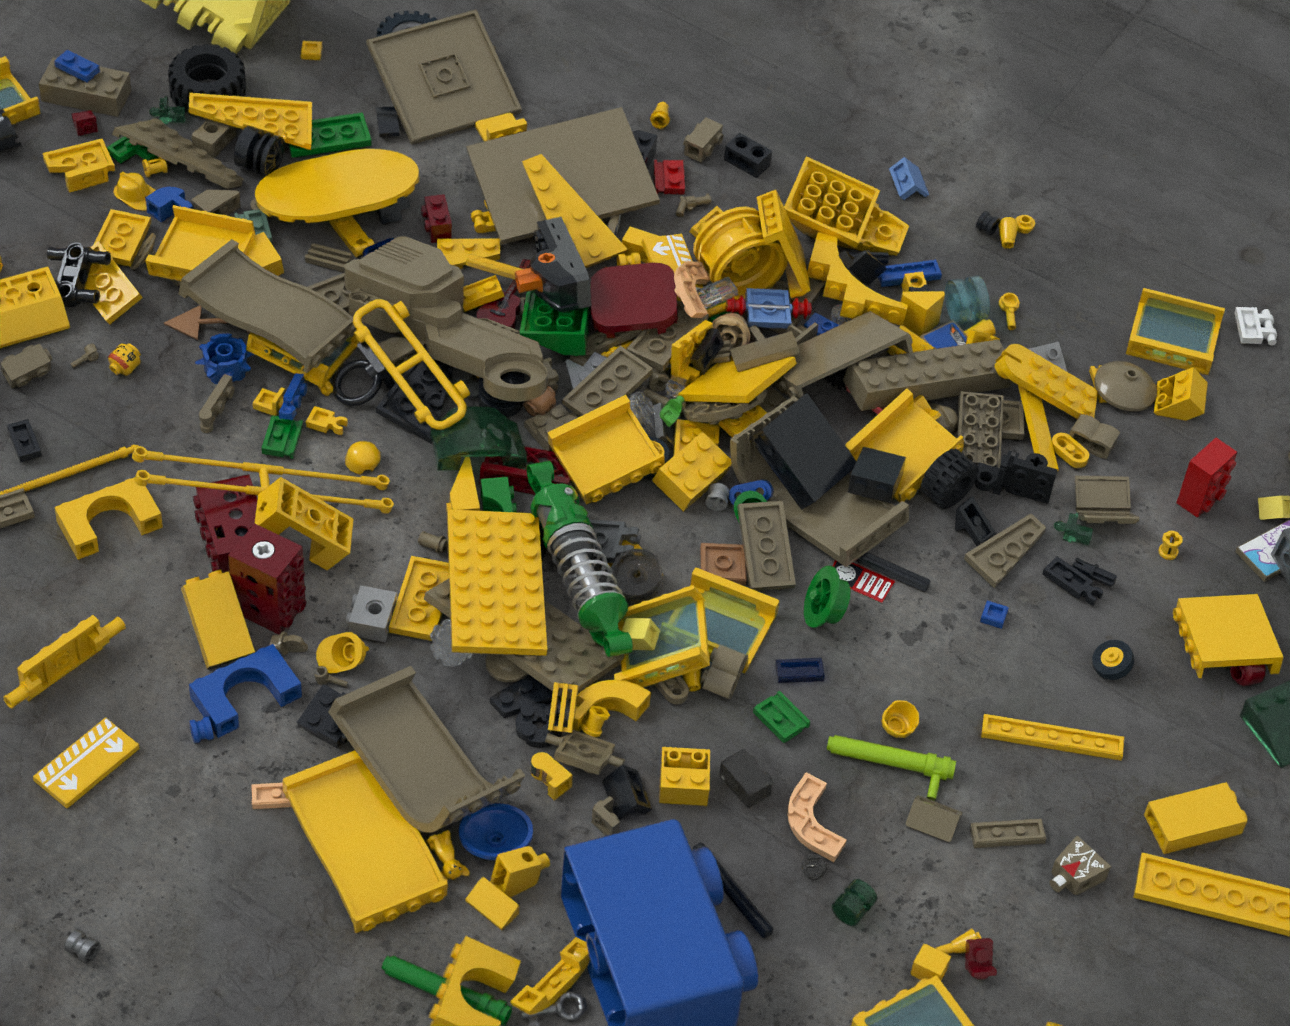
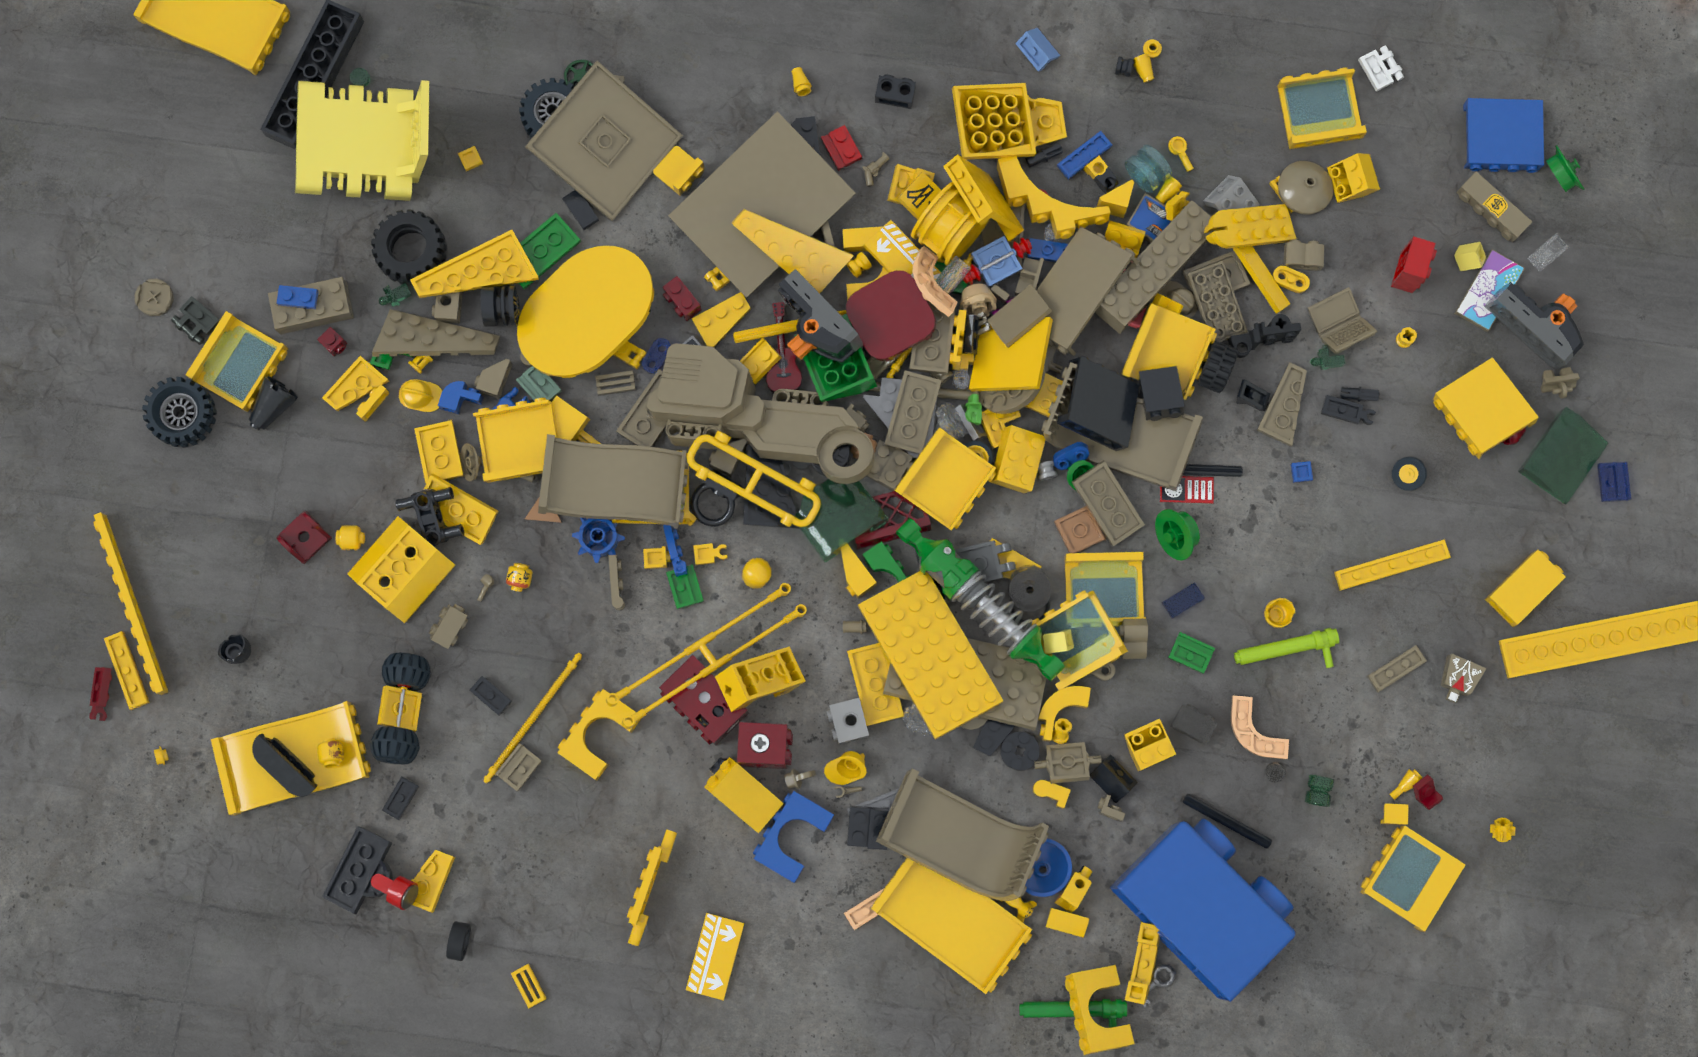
camera: 20 degrees left, 30 degrees up
blue wheel [189,716,214,744] -> none
yellow tile [548,682,578,733] -> none
dark tan brick [683,117,724,162] -> none
black panel [839,250,887,285] -> none
dark tan panel [906,795,963,842] -> none

